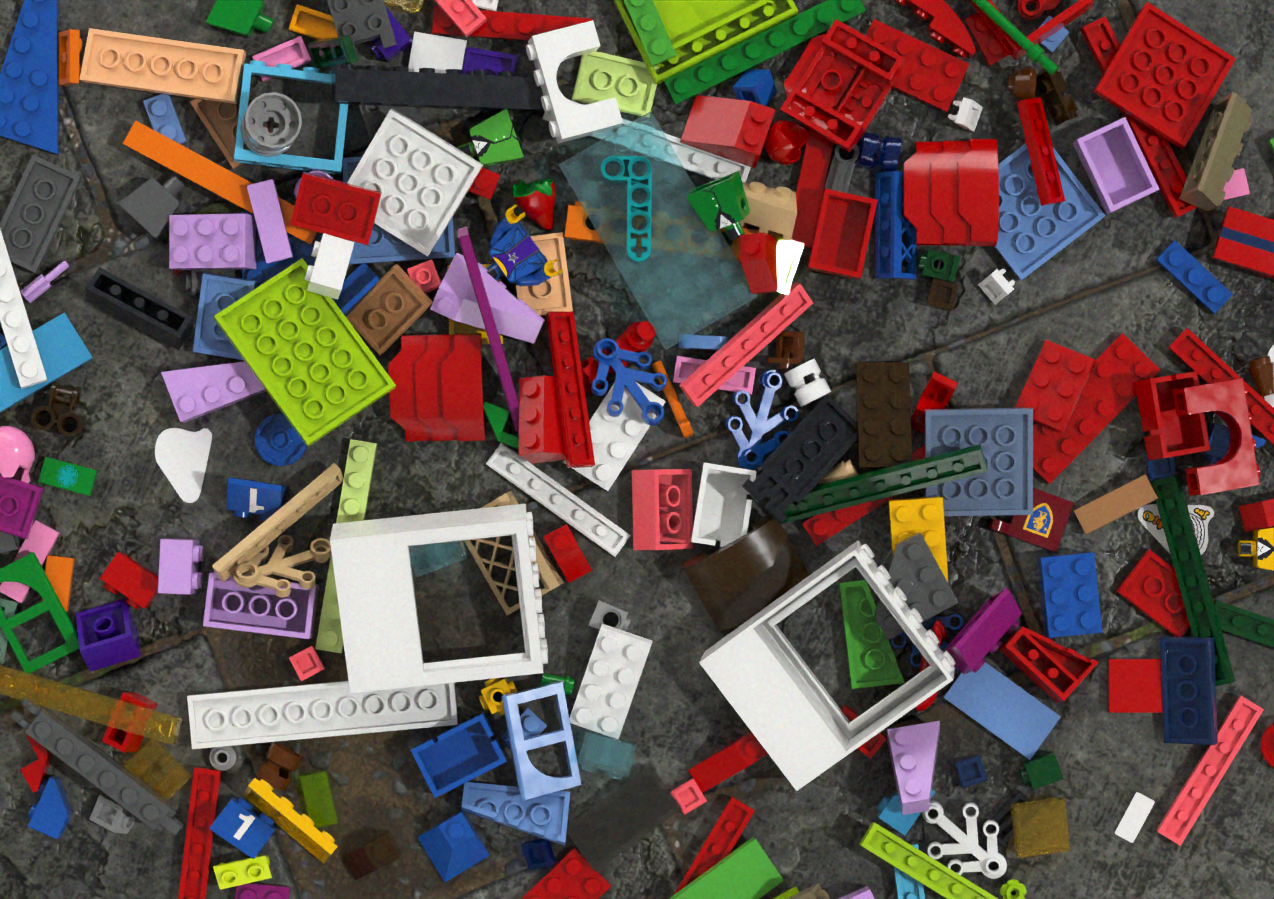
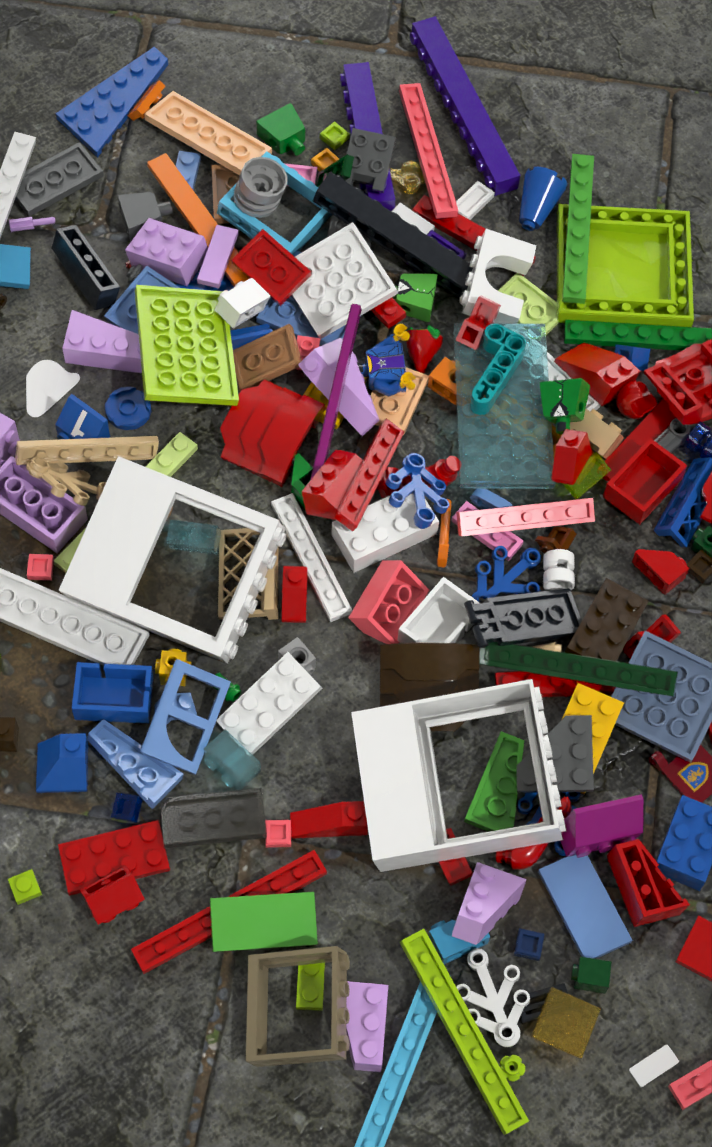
camera: 30 degrees right, 25 degrees down
none -> red slope [456,295,501,350]
none -> red slope [632,549,689,595]

